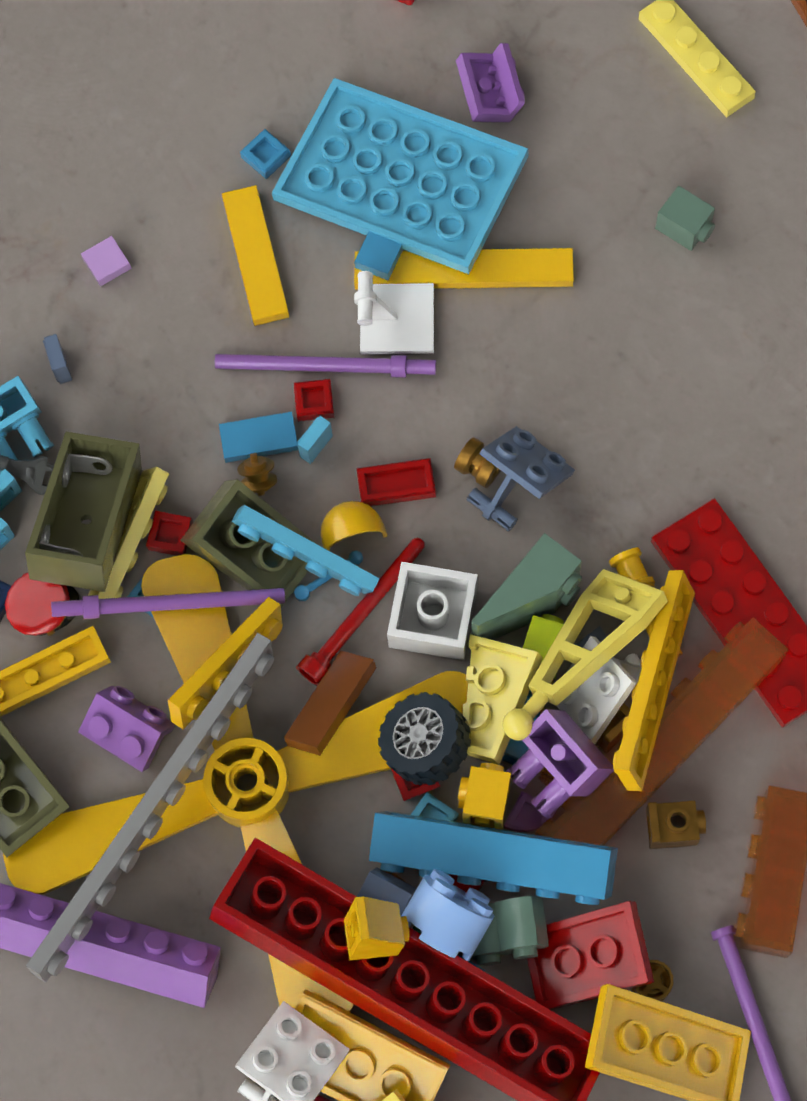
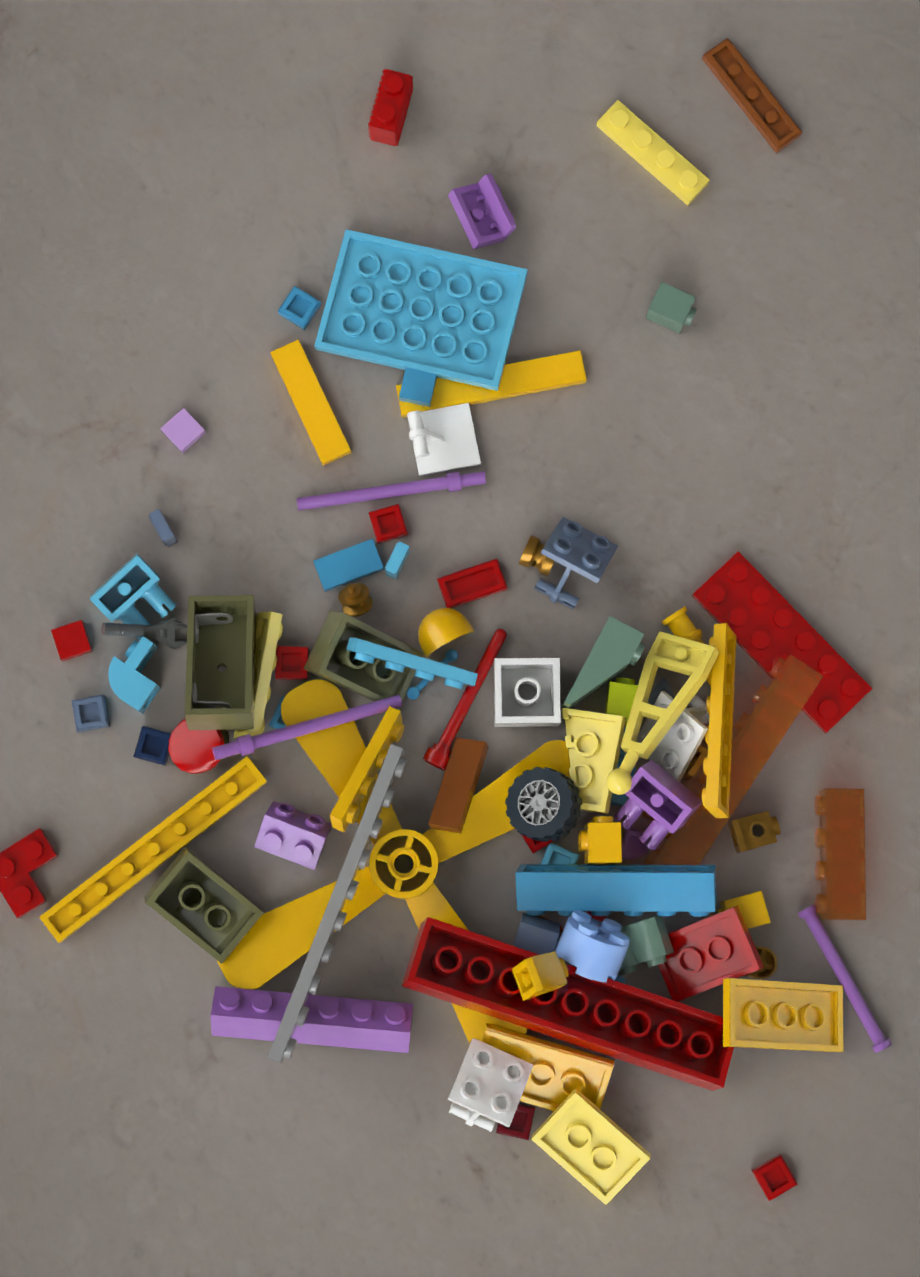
camera: 20 degrees left, 10 degrees up
none -> yellow brick [717,891,771,929]

